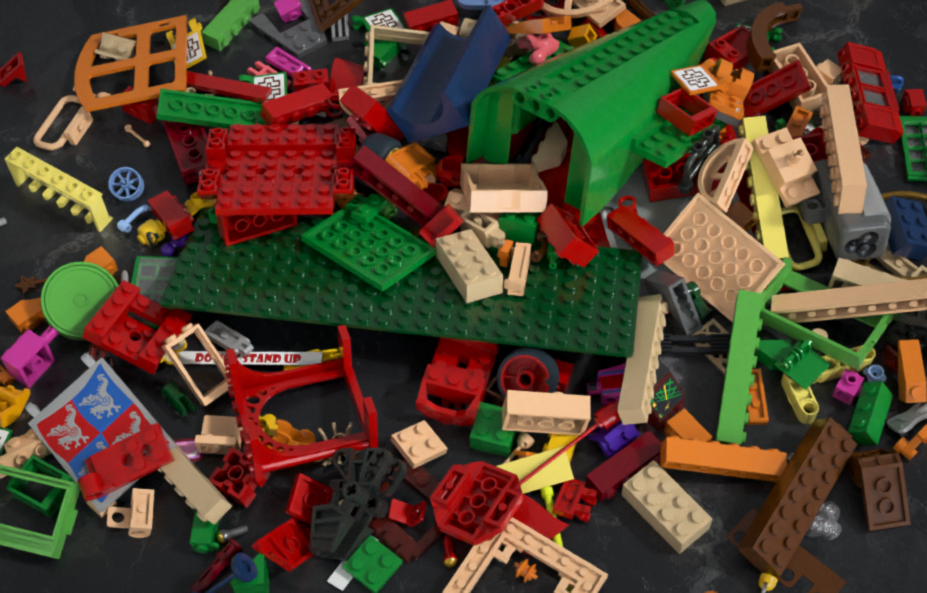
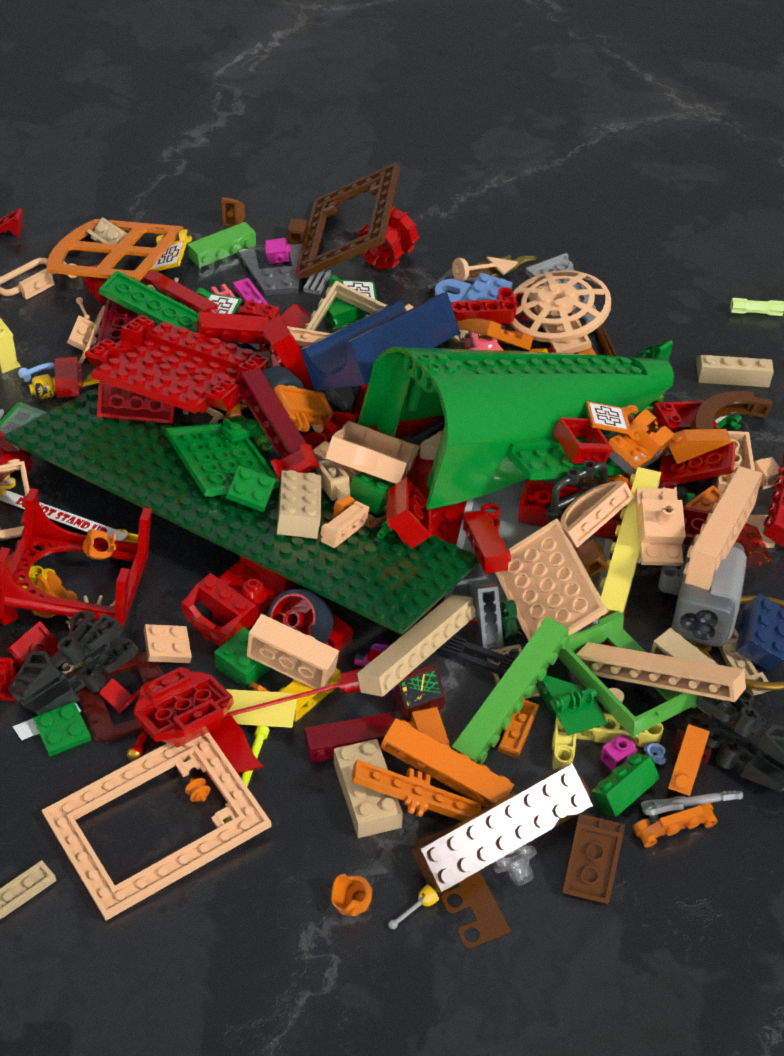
camera: 20 degrees right, 10 degrees down
medium blue wheel [108,167,144,202] -> none
dark purple plate [161,233,190,257] -> none
light grey hinge [204,320,254,357] -> none
red brick [404,0,458,32] -> none
light nougat hinge [503,431,535,464] -> none
red plate [552,479,598,523] -> none
dark purple bracket [586,420,640,459] -> none
light yellow bar [781,205,828,271] -> none
none -> light nougat bracket [67,305,105,364]
none -> orange piece [83,528,117,560]
none -> green plate [226,465,276,513]
none -> red cone [240,579,268,605]
none -> orange hinge [351,759,481,821]
none -> orange slope [669,429,731,464]

